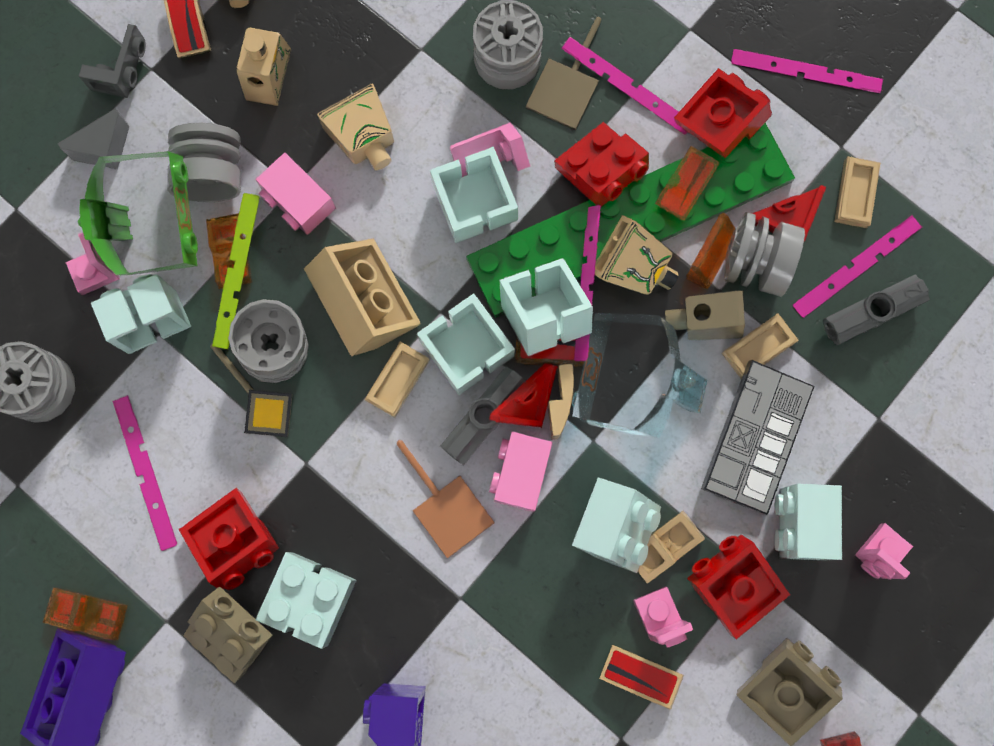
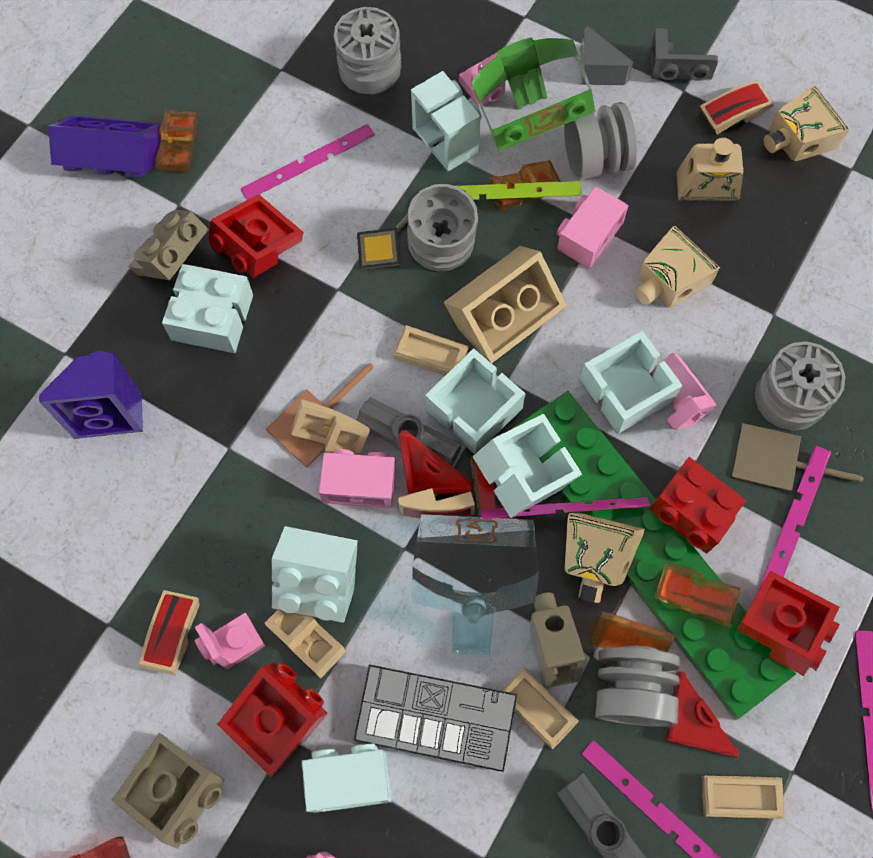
camera: 80 degrees right, 10 degrees down
none -> tan slope [291,399,370,455]

